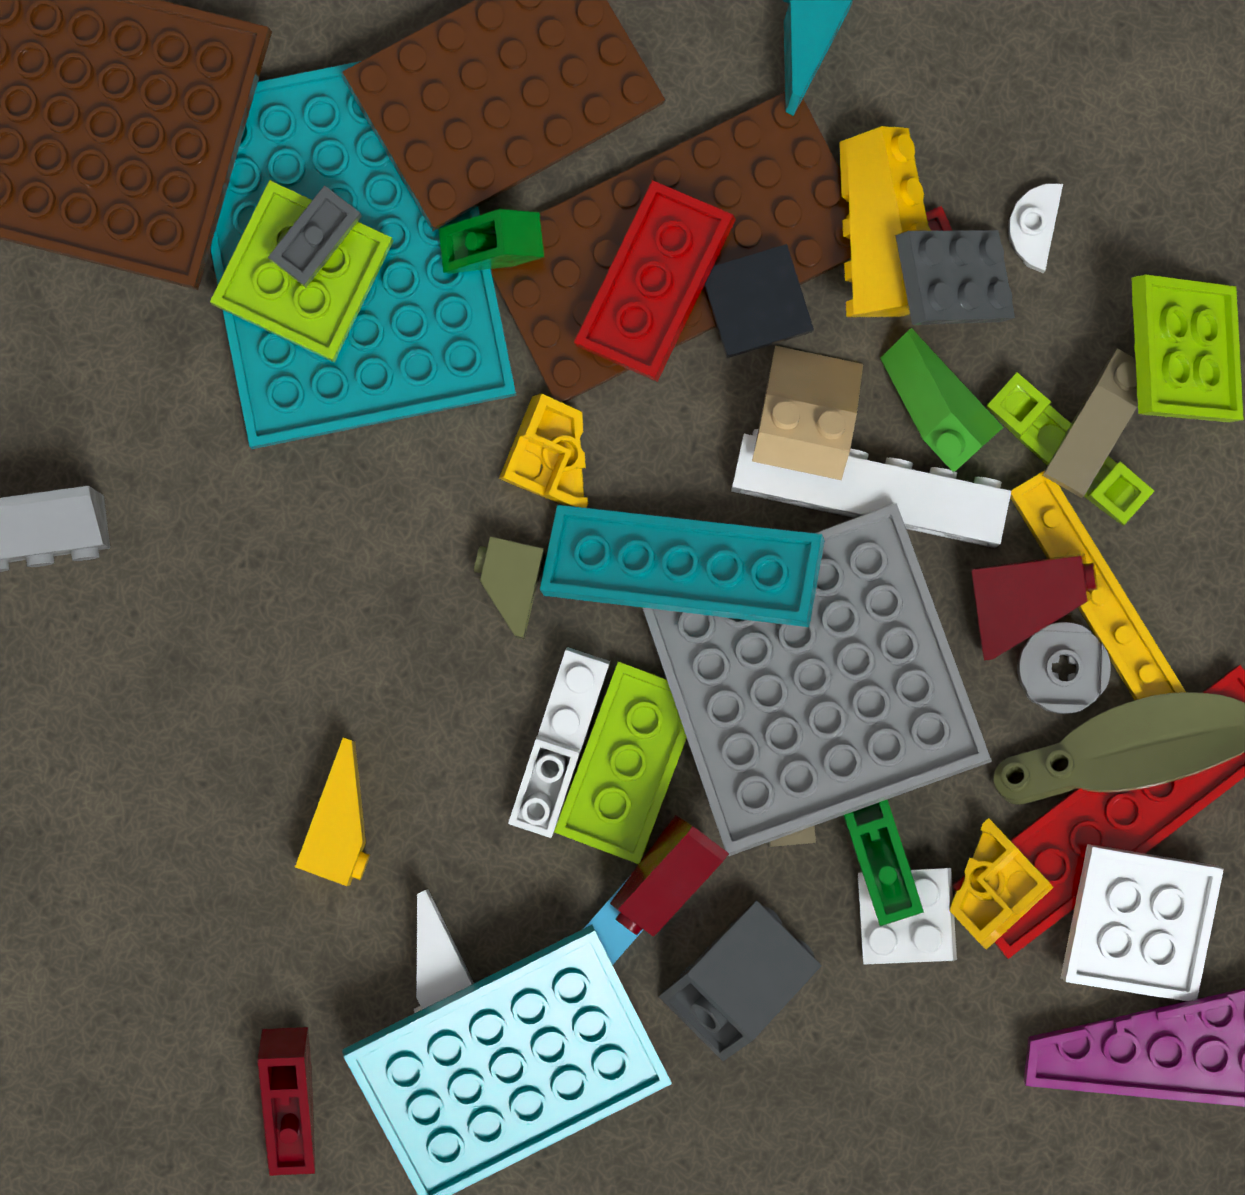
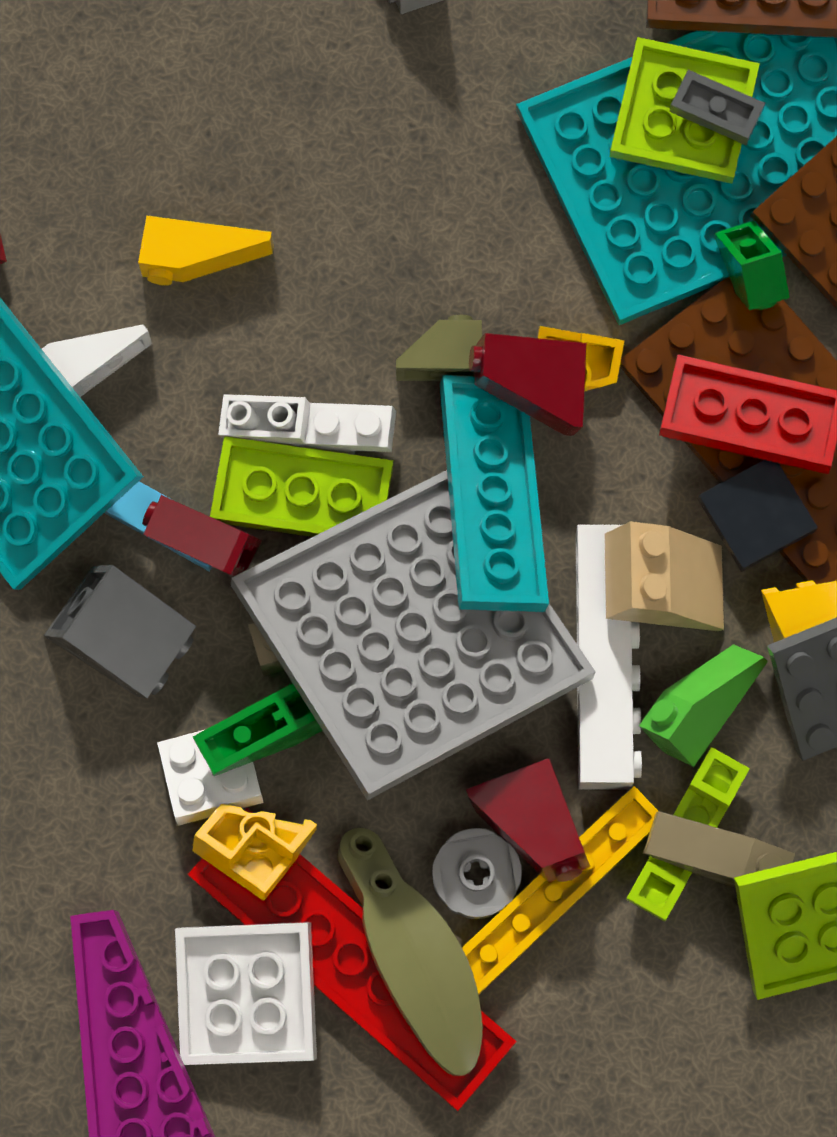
camera: 80 degrees right, 10 degrees down
none -> dark red slope [469,333,587,436]

